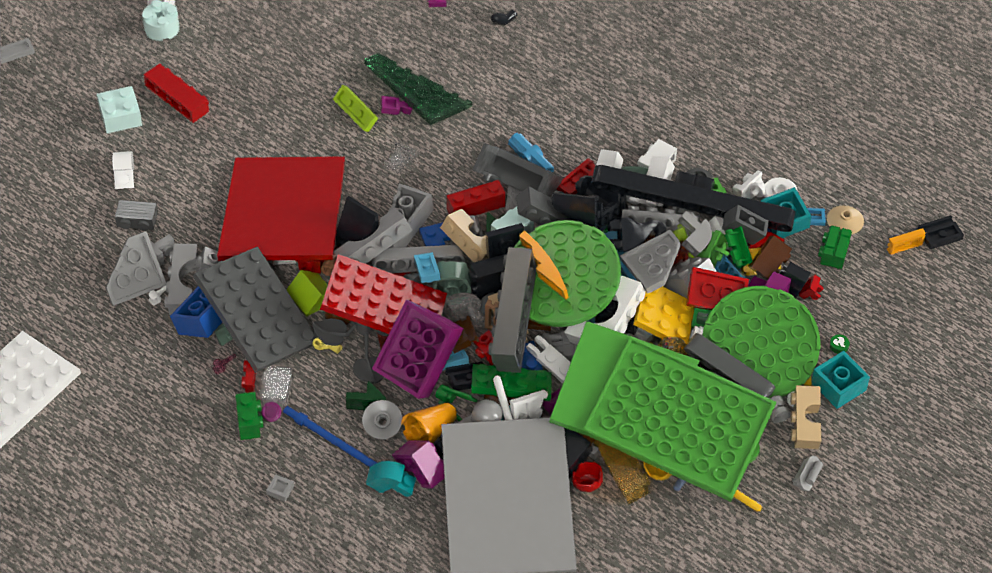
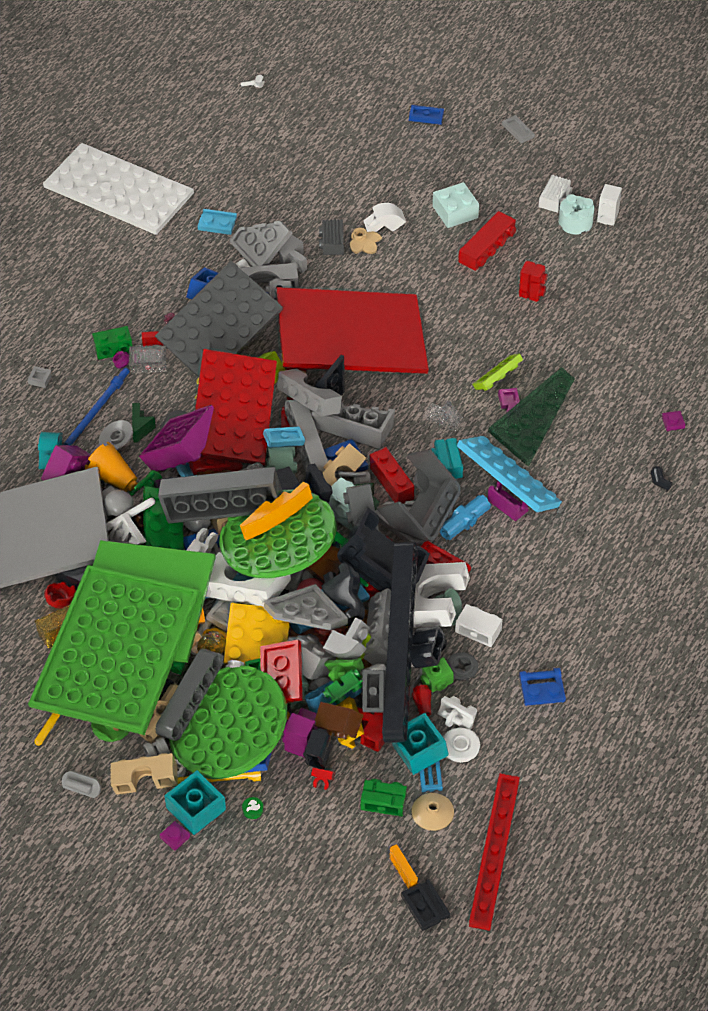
camera: 85 degrees right, 0 degrees up
none -> magenta plate [160,821,190,851]
none -> medium azure plate [198,209,237,235]
none -> tan plate [350,228,382,254]
none -> teal brick [431,438,463,479]
none -> medium azure plate [457,436,562,512]
none -> red plate [469,773,520,931]
none -> magenta hinge [488,481,529,522]
none -> red brick [519,261,548,302]
none -> blue plate [519,668,566,706]
none -> white brick [539,175,572,213]

